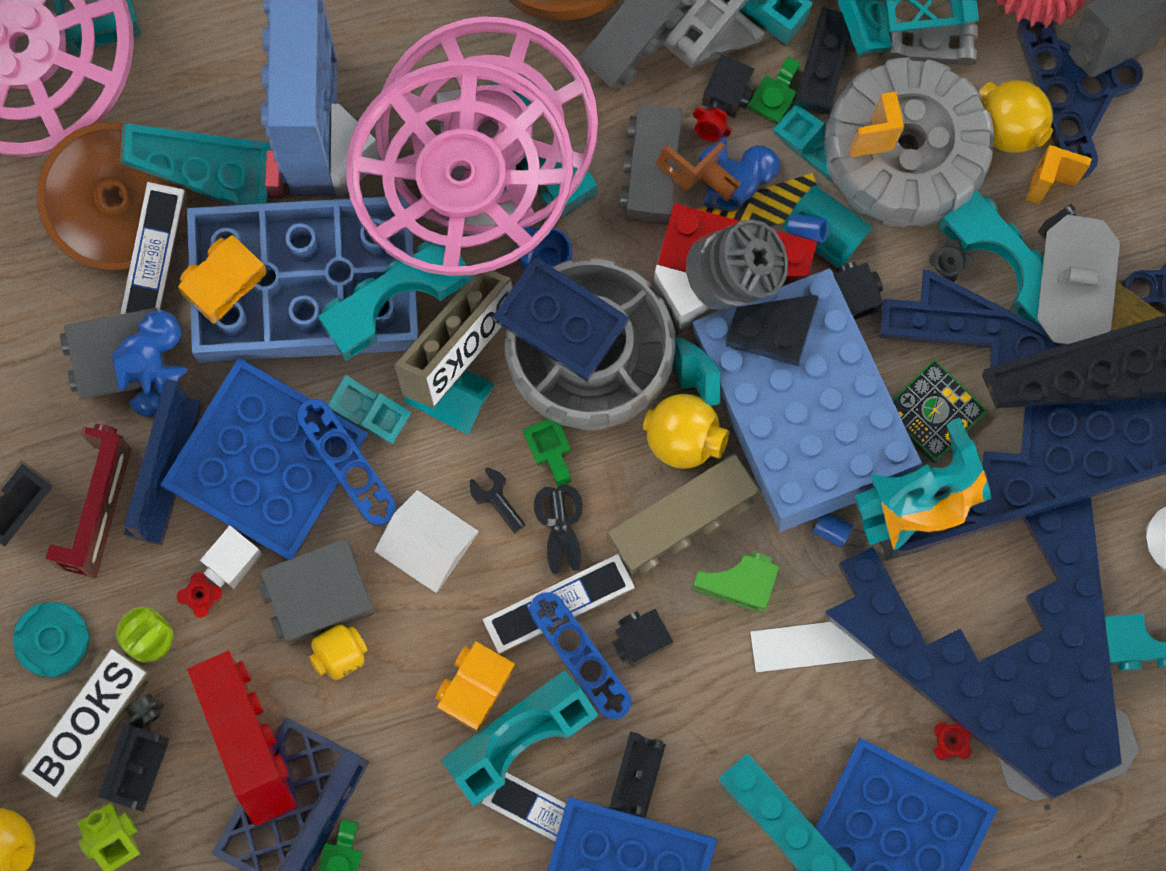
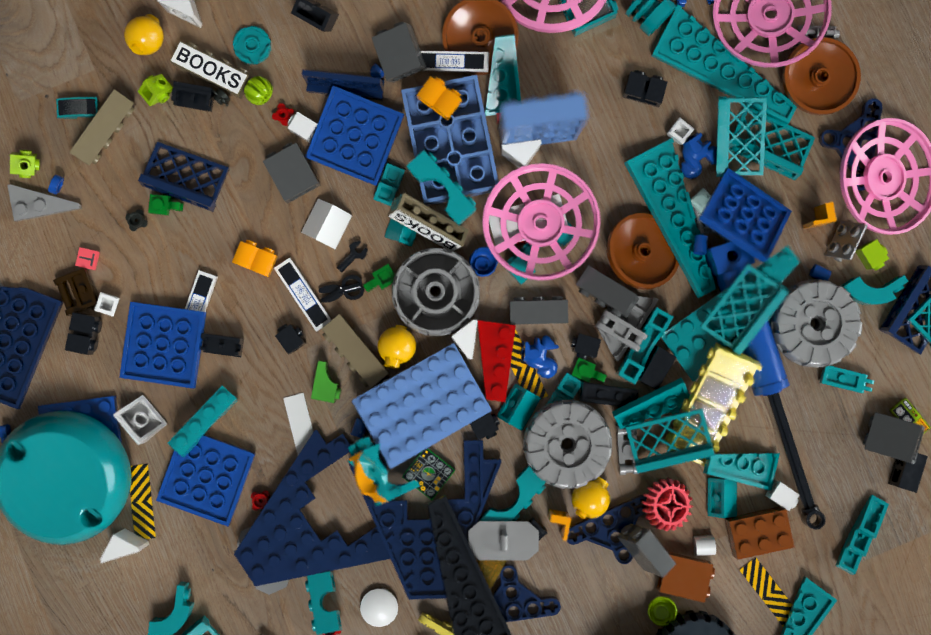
camera: 85 degrees right, 10 degrees up
dark red panel [45,423,132,578] -> none
blue animal [112,310,187,395] -> none
red wedge [187,650,298,827] -> none
blue beam [297,399,396,526] -> none
yellow head [308,624,368,680] -> none
bright pink dish [346,60,573,276] -> none
teal arch [441,670,599,807] -> none
dark blue plate [492,256,629,382] -> none
blue beam [529,592,631,719] -> none
dark orange bracket [656,141,742,201] -> none
teal slope [673,337,721,406] -> none
dark grey wheel [686,219,788,311] -> none
red plate [693,108,732,142] -> none
black wing [726,295,819,366] -> none
blue hinge [788,214,828,243] -> none
light orange panel [849,91,904,158] -> none
pearl dark grey plate [929,239,974,282] -> none

